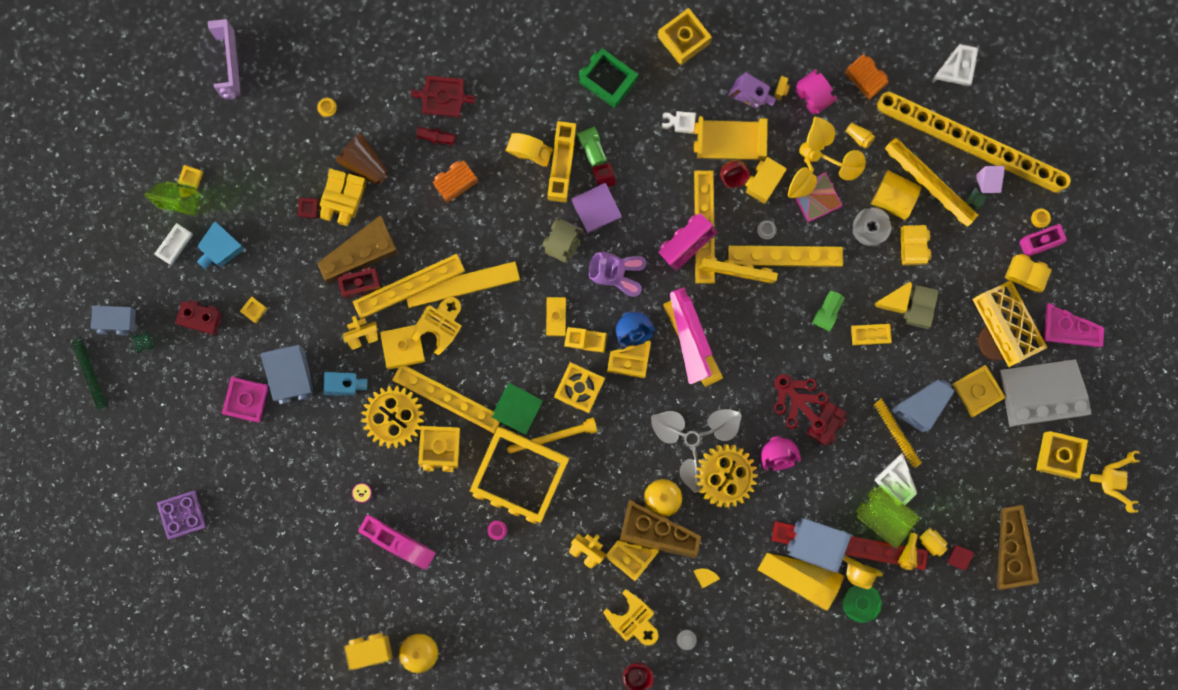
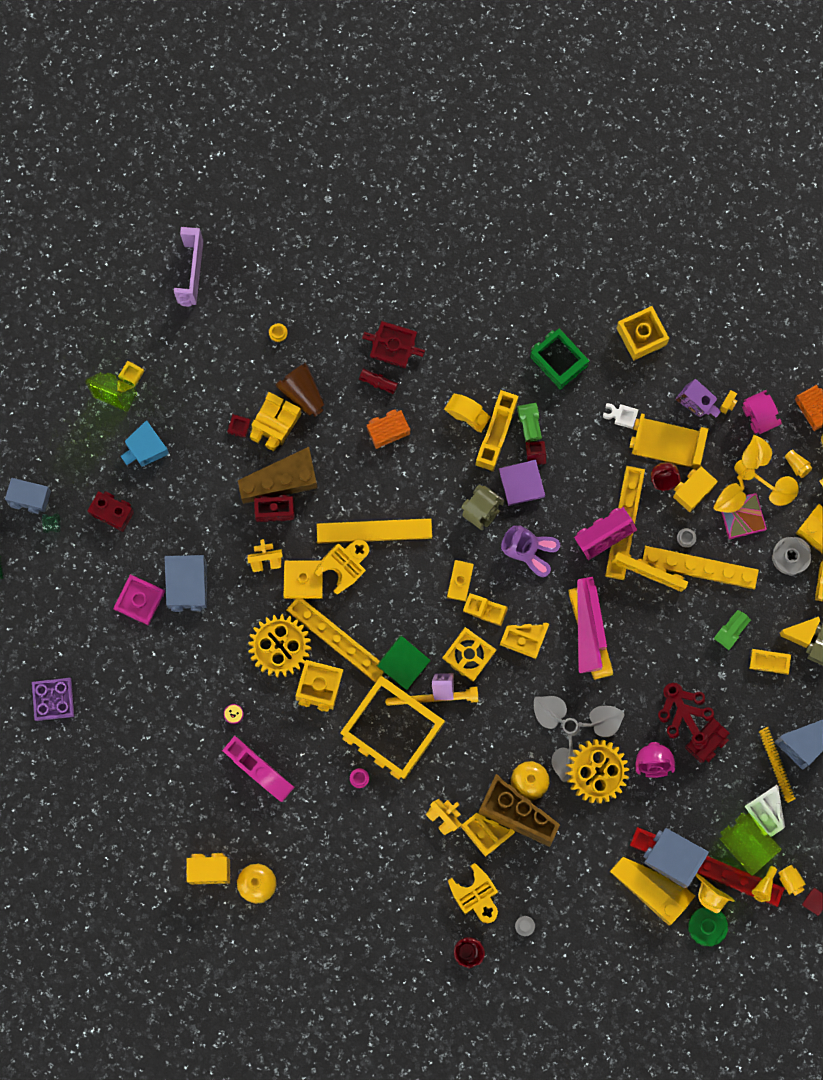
camera: 15 degrees right, 5 degrees down
white plate [155,223,193,265] -> none
yellow tile [240,297,268,323] -> none
dark azure torso [323,372,367,395] -> none
yellow tile [352,254,465,319] -> none
blue cylinder [616,312,655,348] -> none
yellow tile [693,569,719,588] -> none
none -> lavender slope [432,673,454,700]

